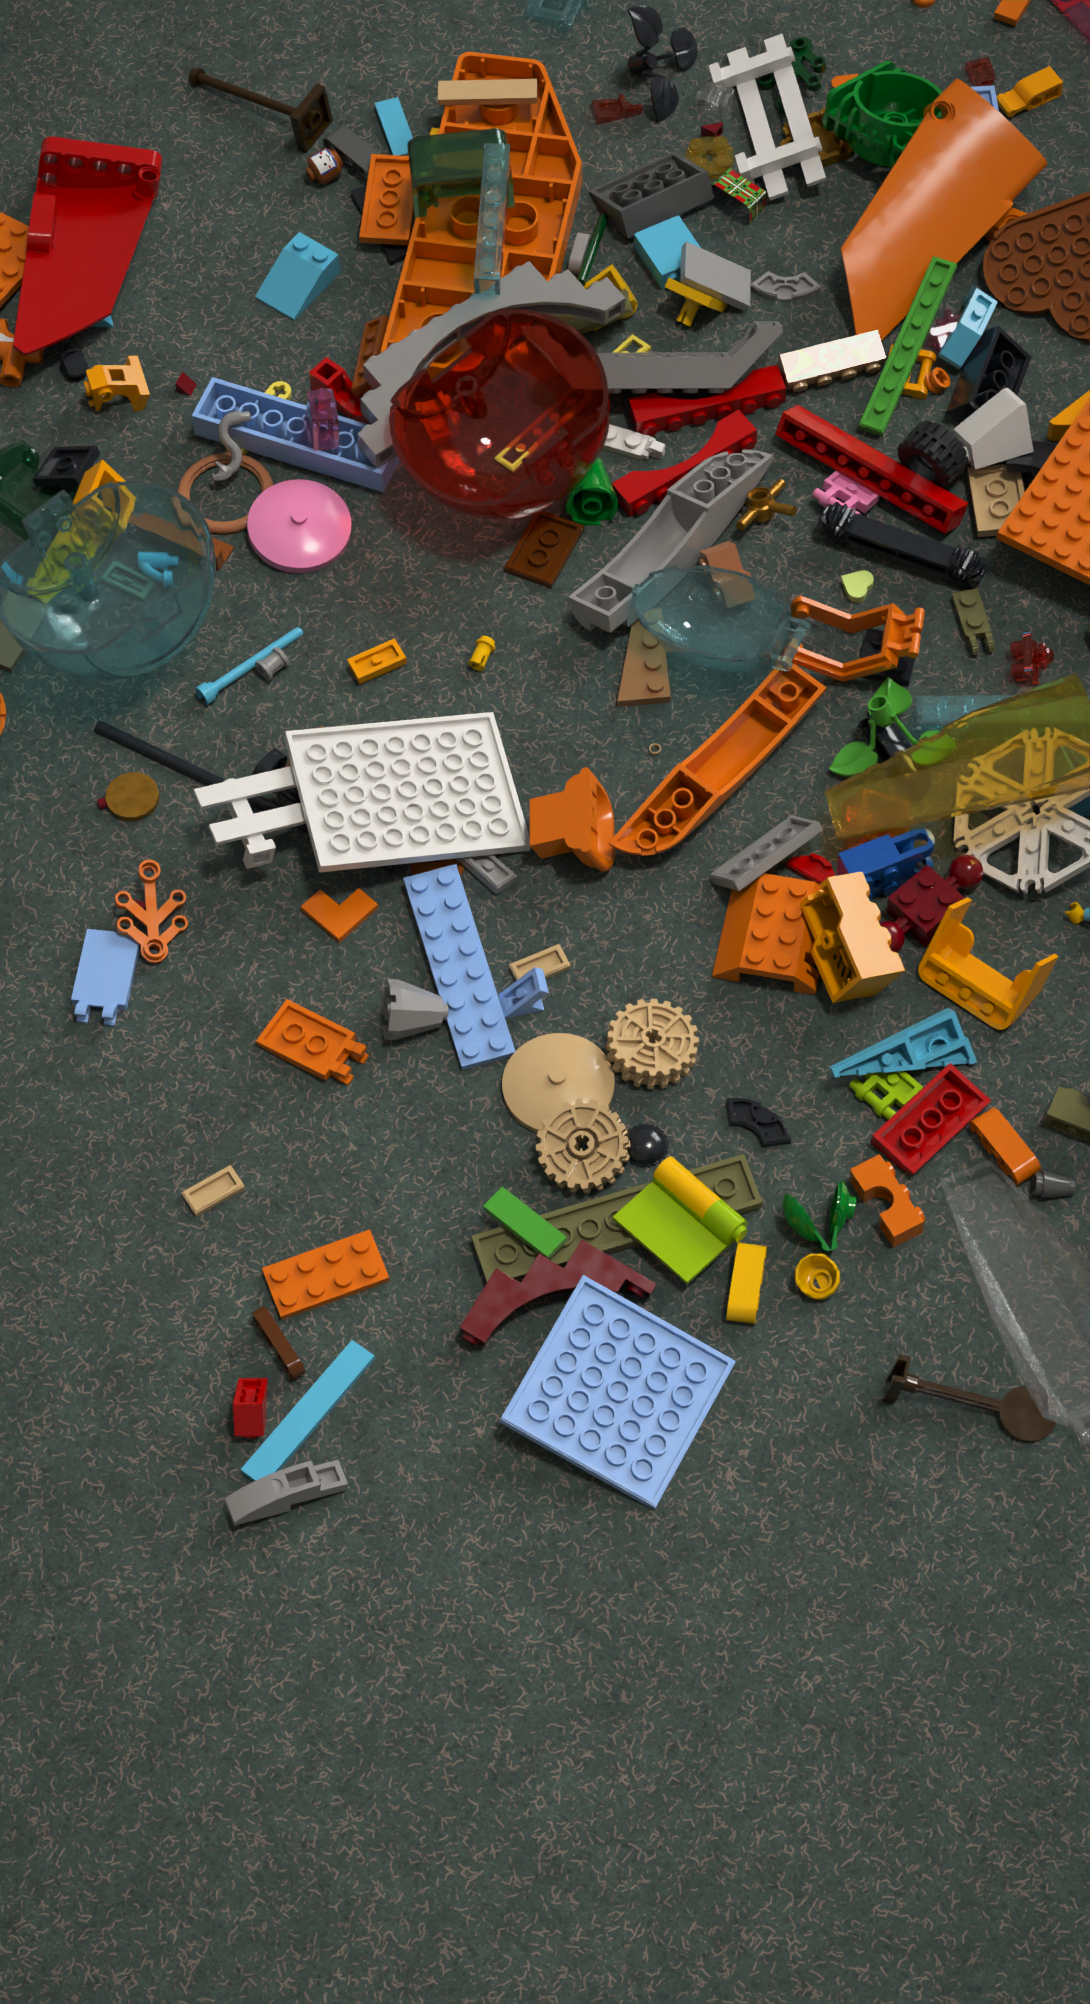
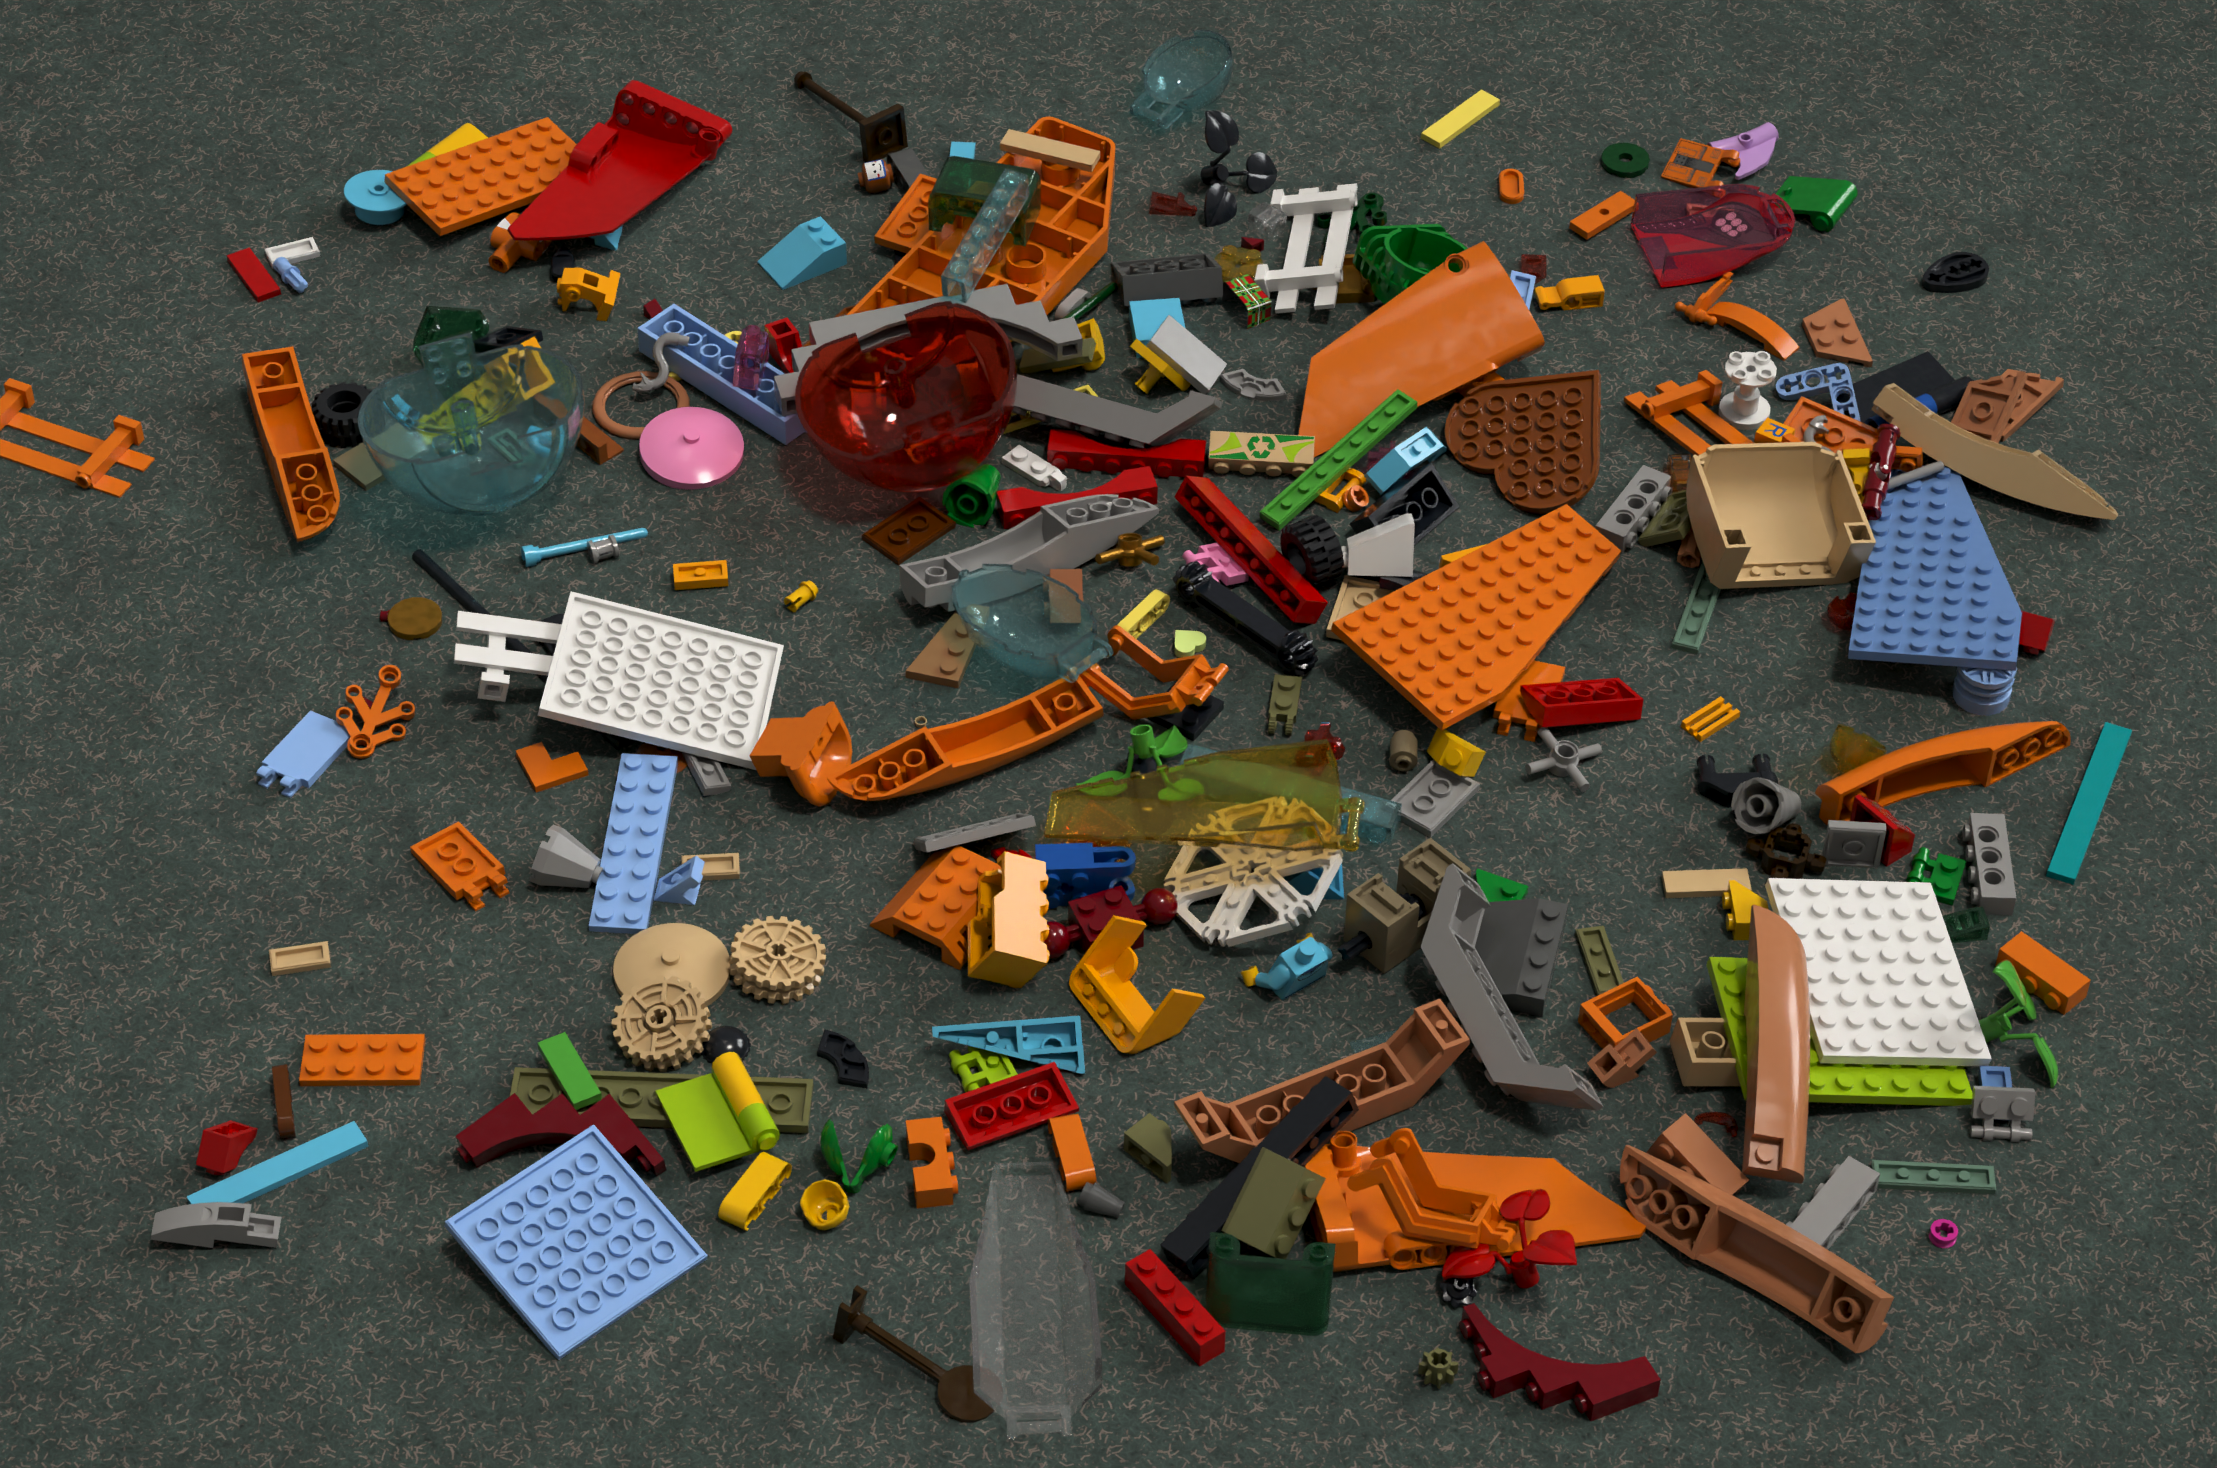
camera: 15 degrees right, 15 degrees down
none -> light yellow beam [1118,589,1170,639]

